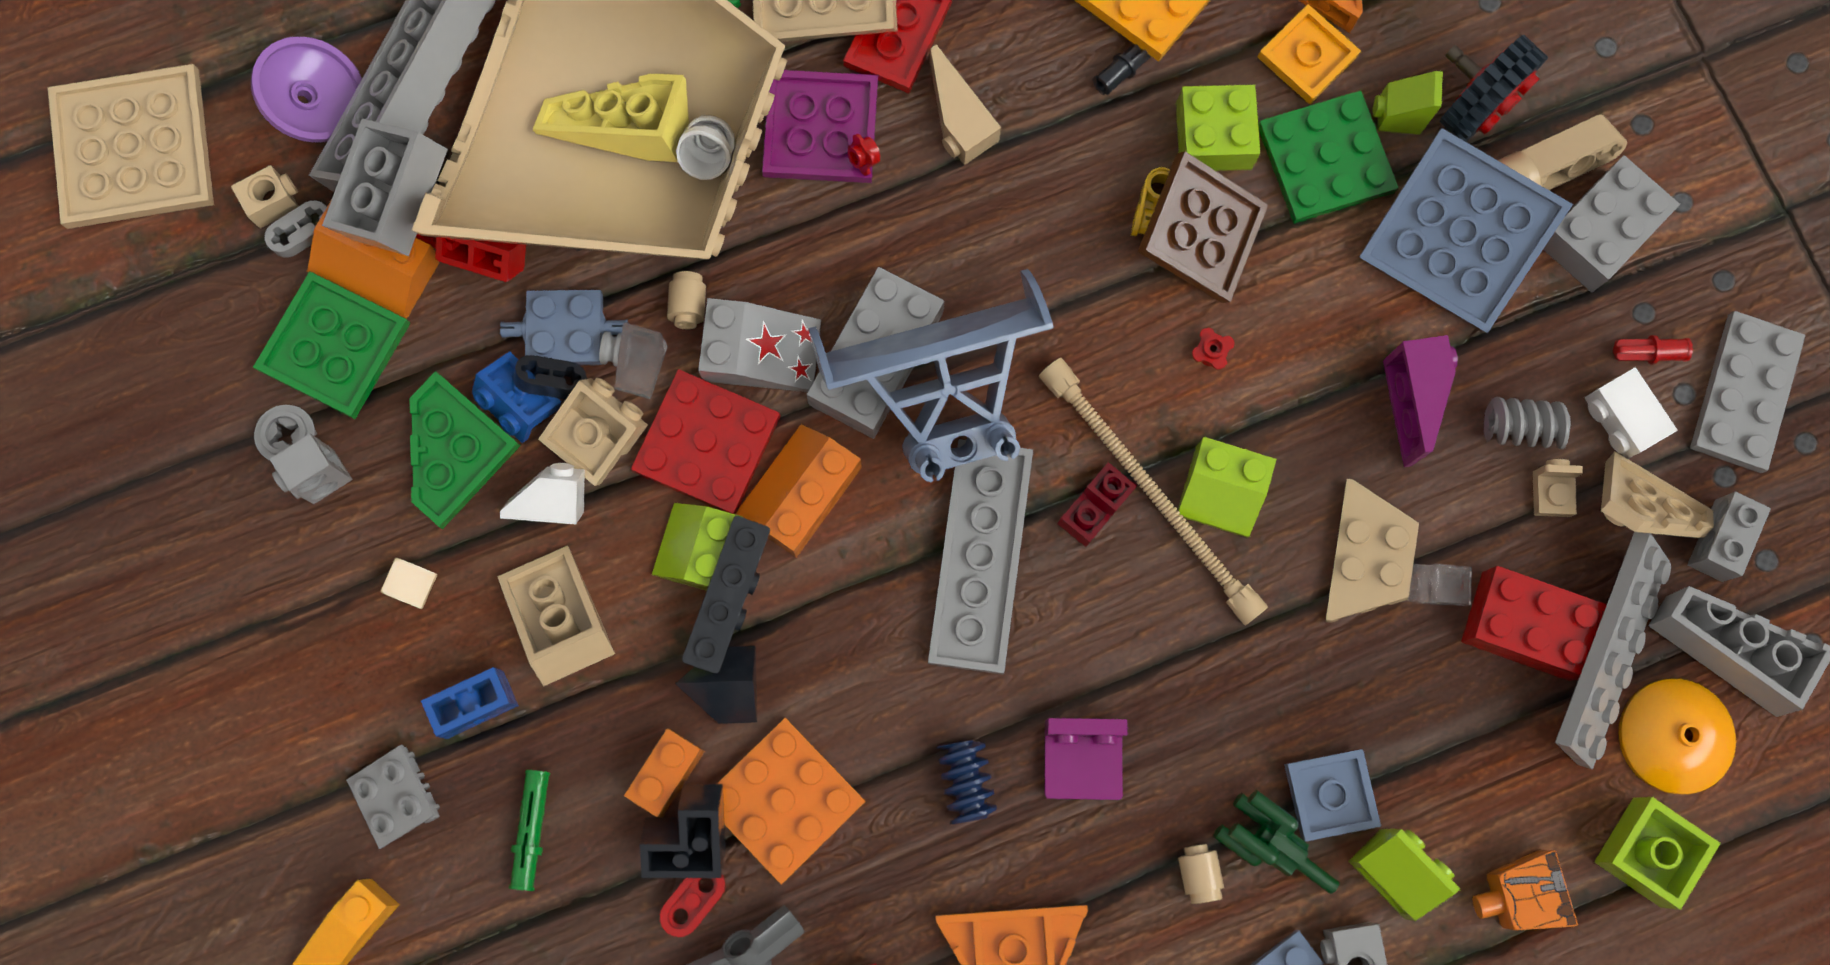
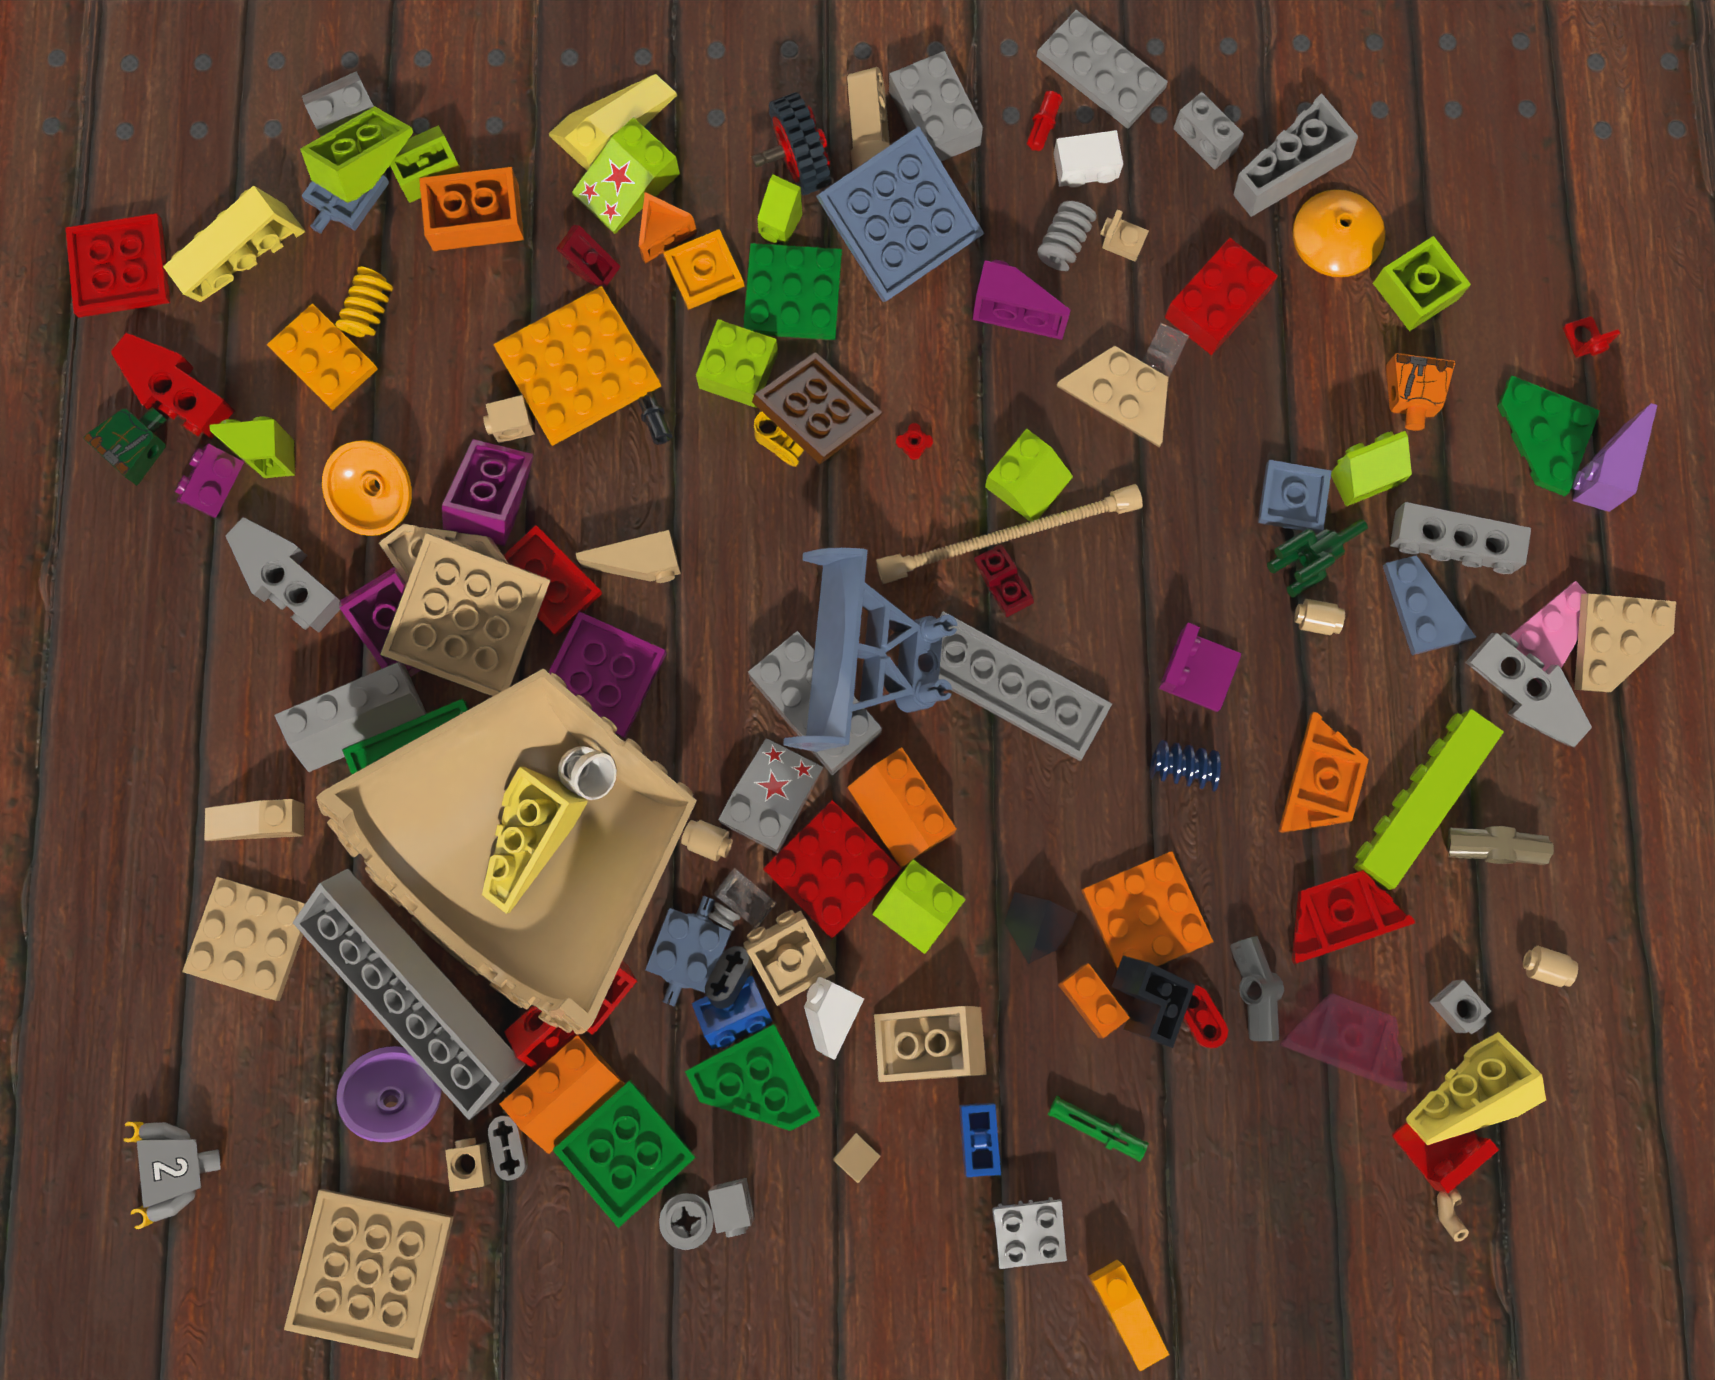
camera: 65 degrees left, 0 degrees up
light grey brick [322,118,448,256] -> none
black bracket [682,516,770,673] -> none
red plate [848,133,880,176] -> none
light grey plate [1555,532,1671,770] -> none
tan plate [1601,451,1714,538] -> none

